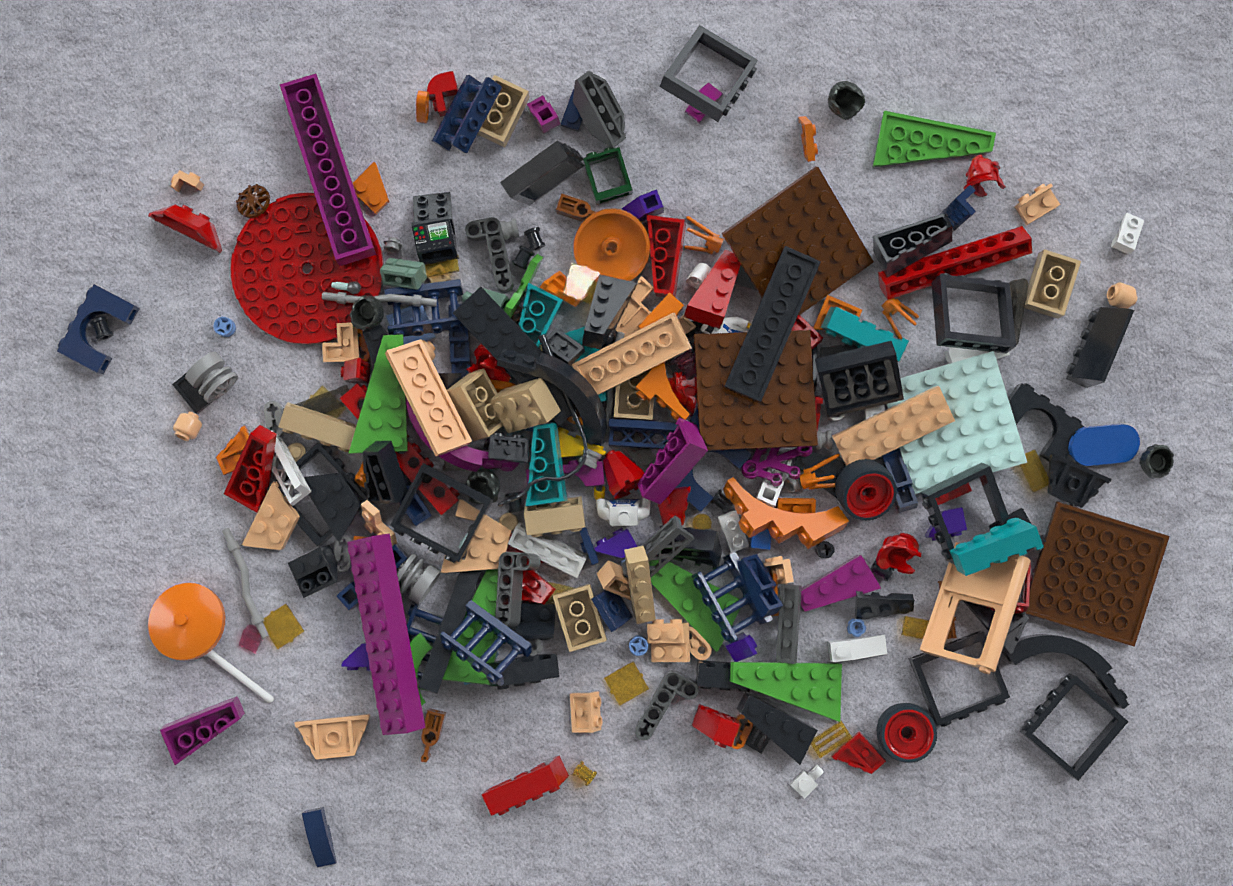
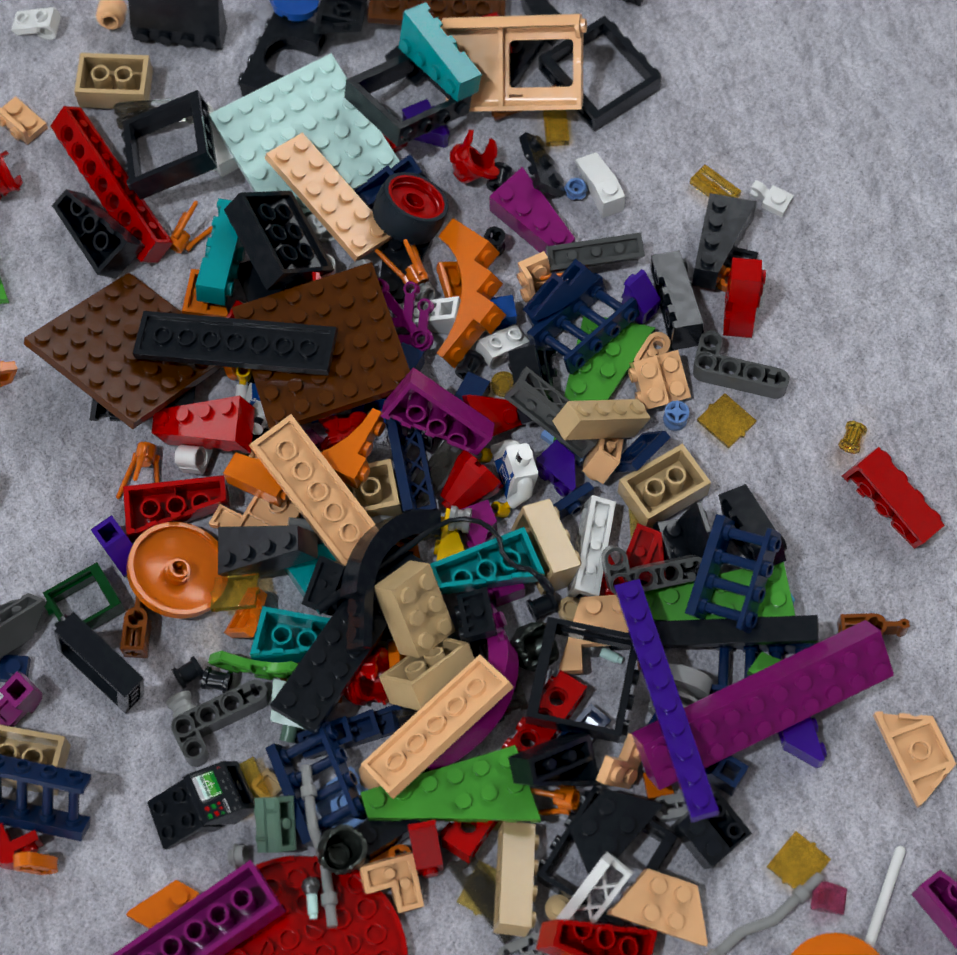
camera: 105 degrees left, 20 degrees down
light nougat bracket [570,691,603,733] -> none
bright green wing [730,662,842,722] -> none
red wing [832,731,886,774] -> none
red wheel [876,703,937,763] -> none
dark blue fence [939,185,976,231] -> none
clear yellow tile [1020,449,1049,492] -> none
none -> dark purple plate [614,579,719,822]

